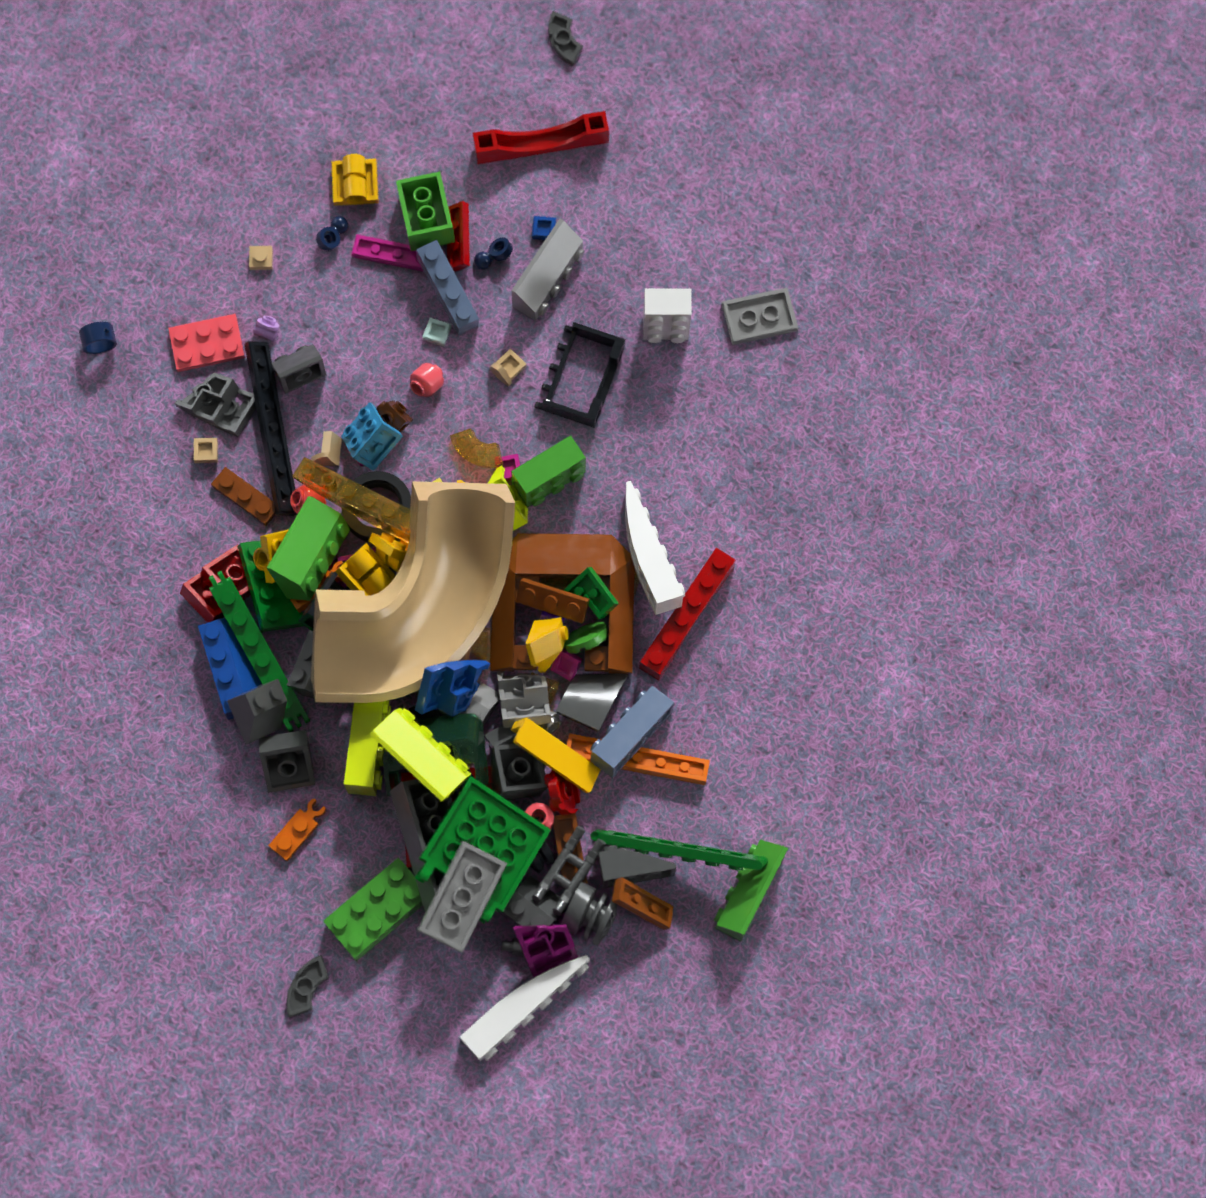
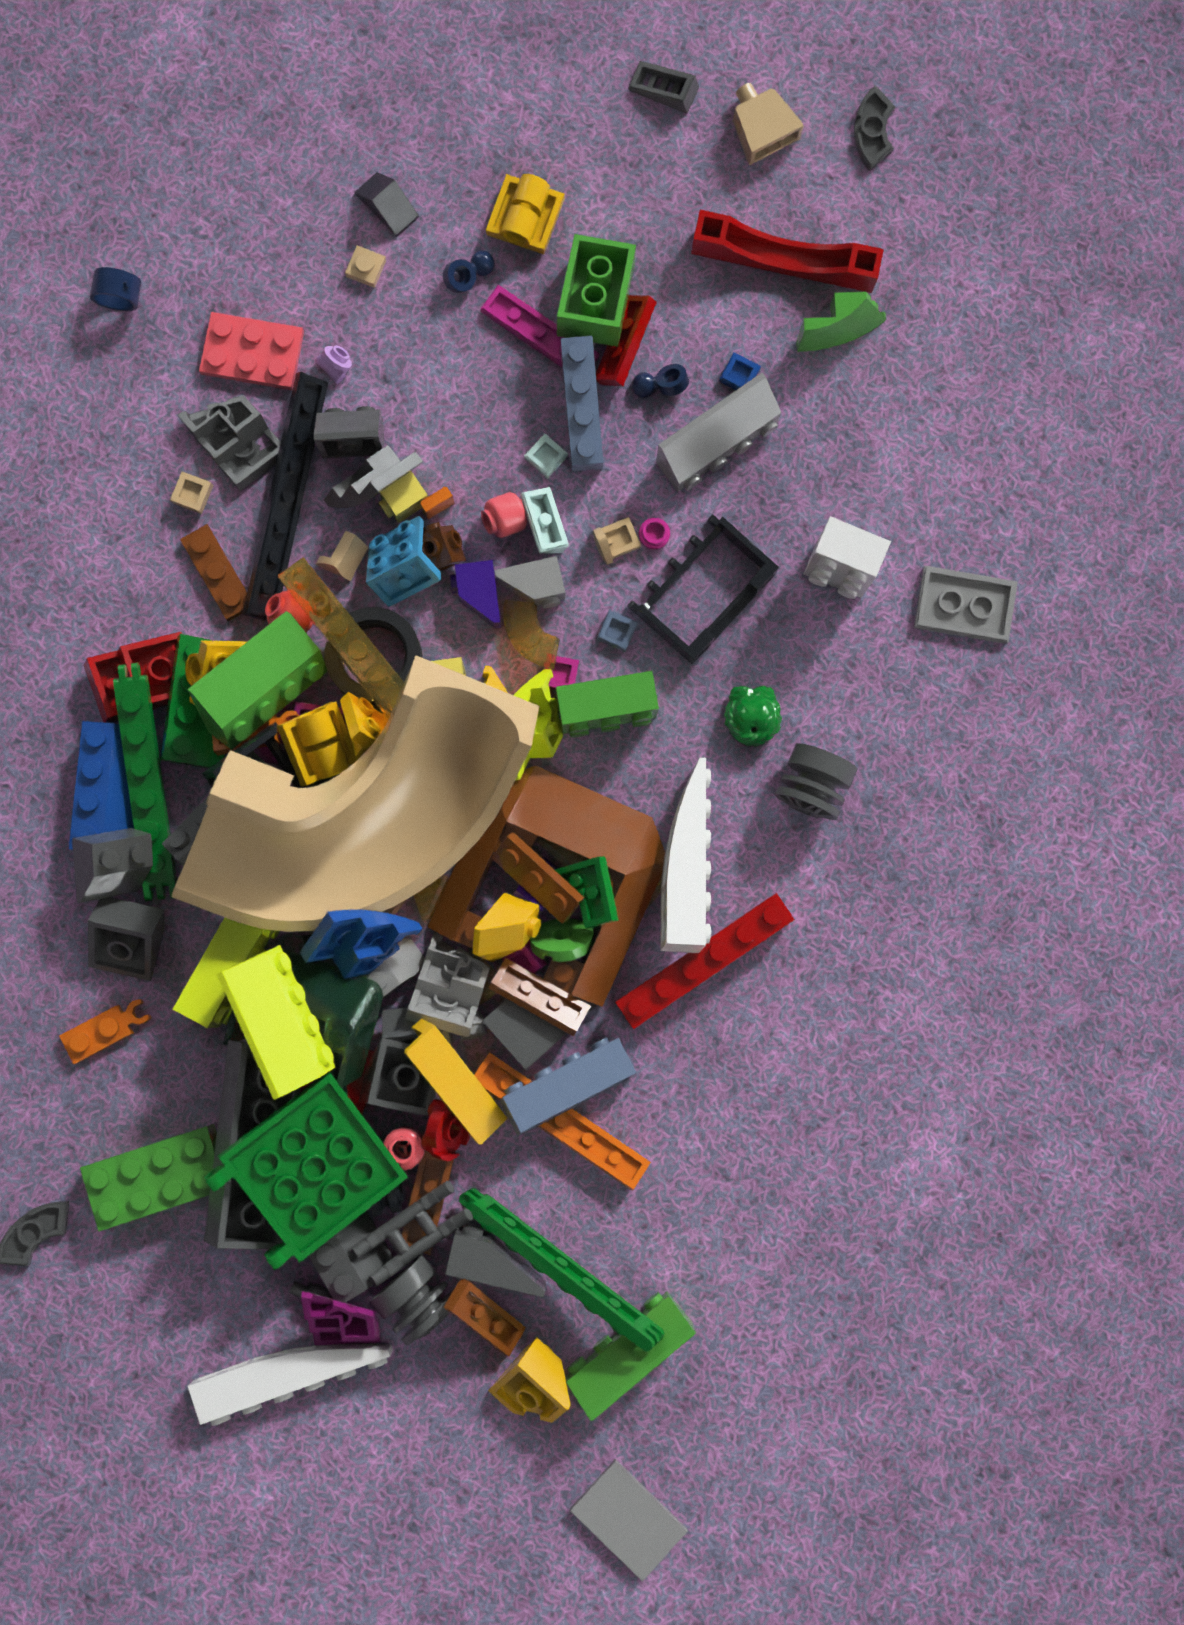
camera: 20 degrees right, 10 degrees up
light grey tile [417,841,507,953] -> none
none -> slope [324,445,423,508]
none -> slope [354,172,419,237]
none -> light yellow brick [378,471,428,523]
none -> orange tile [420,487,455,520]
none -> dark purple slope [450,560,501,629]
none -> yellow slope [488,1338,571,1423]
none -> plate [489,958,591,1037]
none -> light grey slope [495,556,566,608]
none -> light aqua slope [520,487,569,554]
none -> light grey tile [570,1459,688,1582]
none -> sand blue tile [597,610,638,652]
none -> dark grey slope [628,61,699,114]
none -> dark pink plate [639,518,670,550]
none -> green hair [724,686,782,747]
none -> tan torso [733,83,804,165]
none -> dark grey wheel [774,743,858,820]
none -> bright green slope [796,292,886,352]

